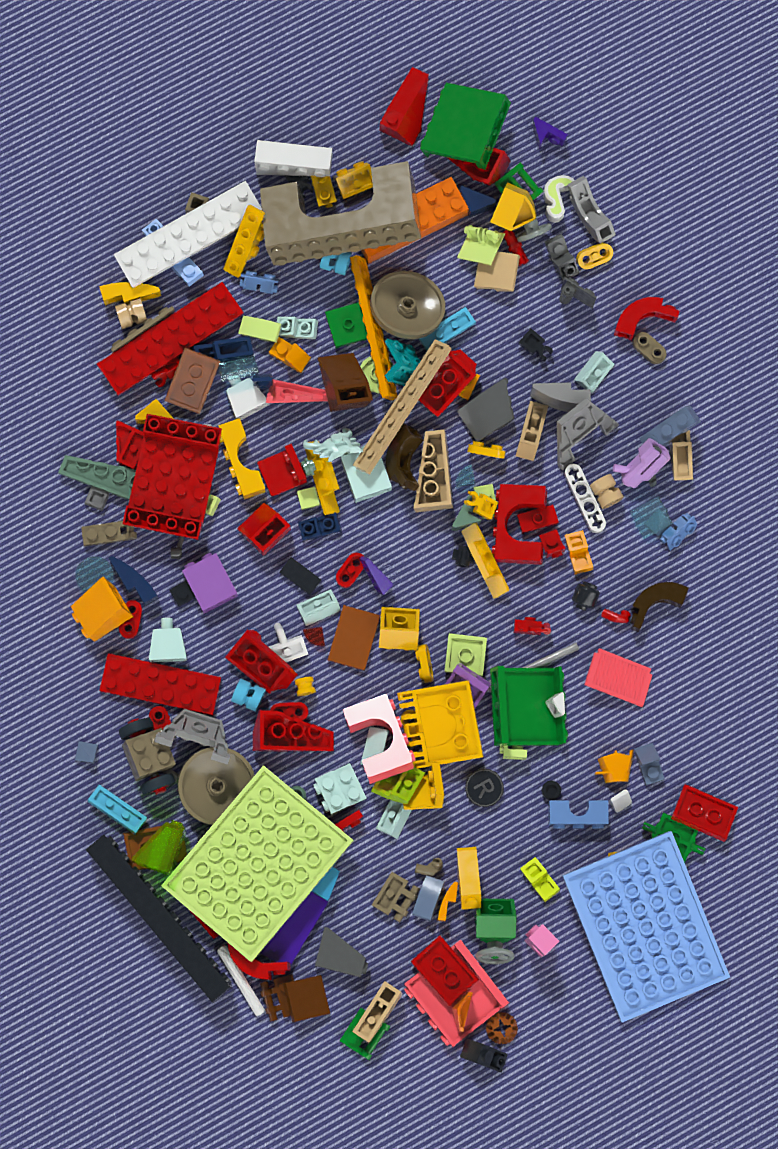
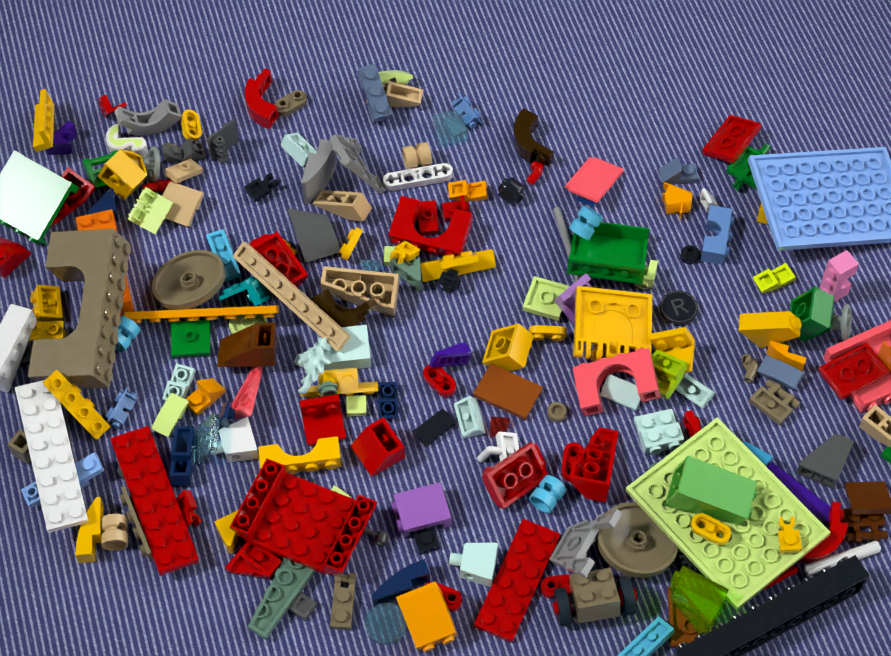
camera: 70 degrees left, 20 degrees down
dark orange tile [164,347,221,414] -> none
yellow wheel [294,677,316,696] -> none
red piece [513,617,551,635] -> none
white slope [545,692,565,718] -> none
lavender piece [613,438,670,488] -> none
none -> yellow fence [33,89,54,152]
none -> red panel [97,95,127,117]
none -> tan plate [164,159,203,184]
none -> yellowish green slope [378,70,413,85]
none -> dark tan tile [547,402,567,423]
none -> medium azure wheel [569,205,603,240]
none -> bright green slope [665,456,757,525]
none -> yellow plate [691,513,731,545]
none -> yellow plate [777,516,802,553]

